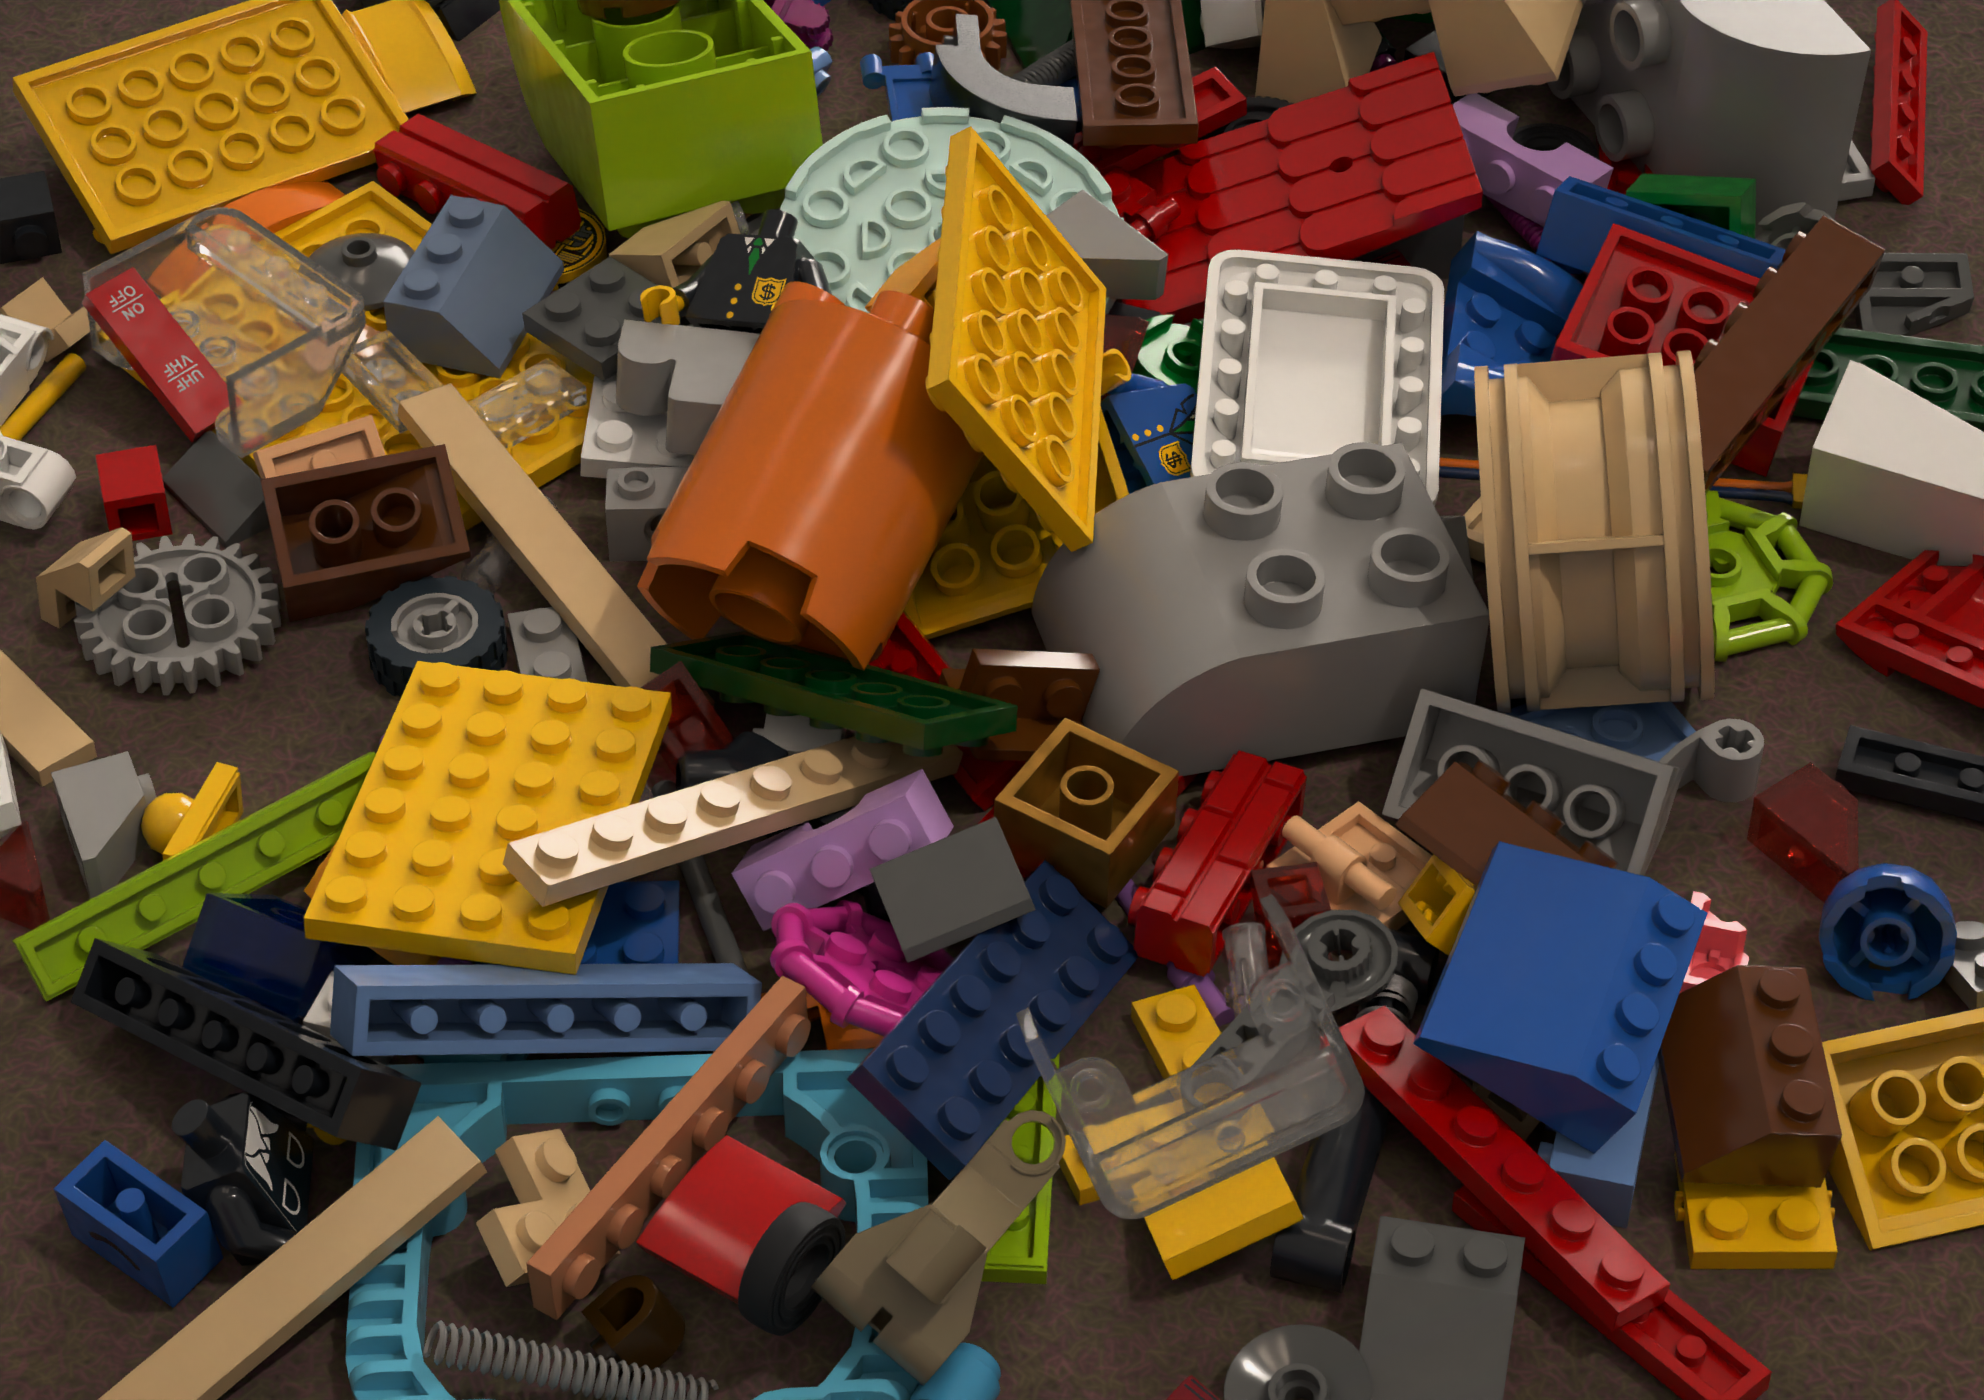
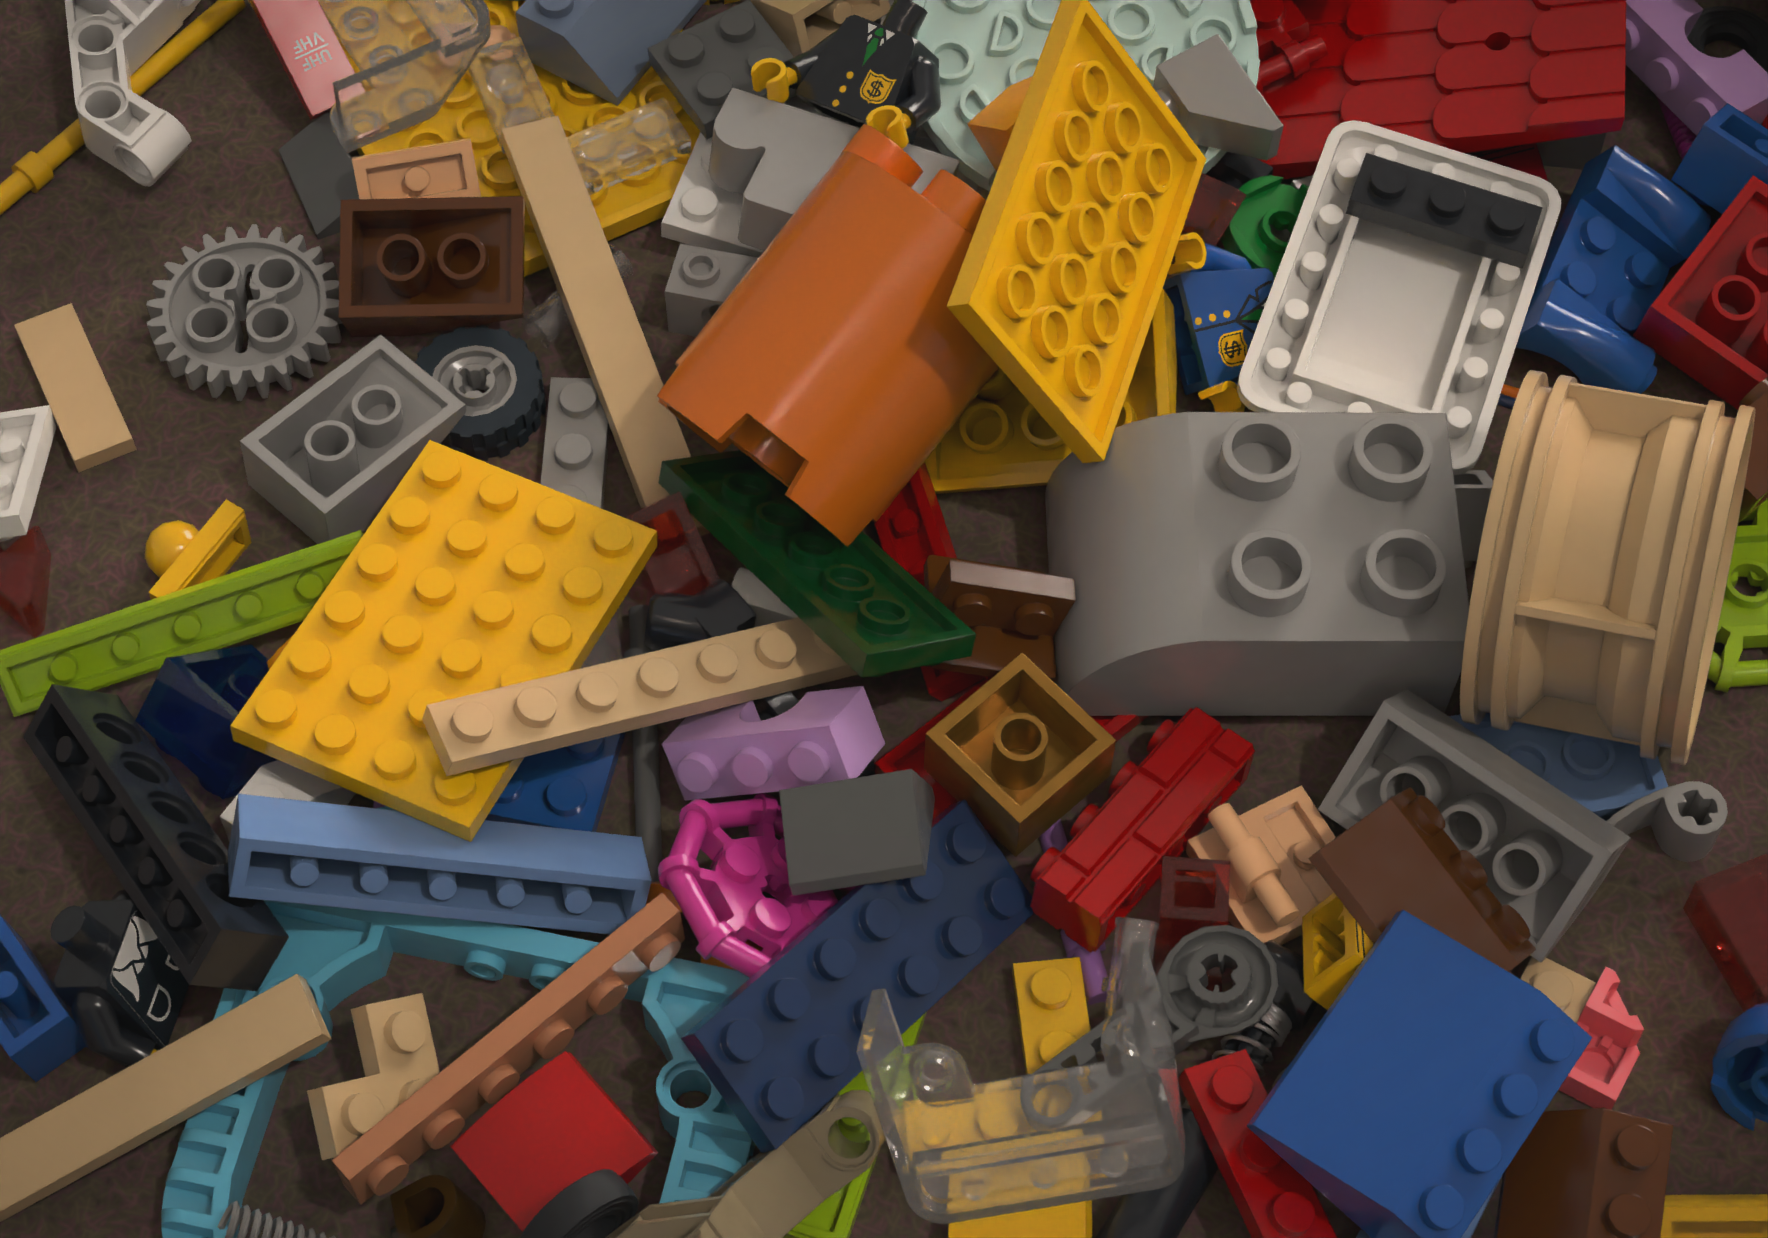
camera: 15 degrees right, 15 degrees up
tan slope [36,527,136,629] -> none
light grey slope [51,751,156,899] -> none
red brick [95,445,173,541] -> none
none -> light grey slope [240,335,466,544]
none -> black plate [1346,153,1543,269]

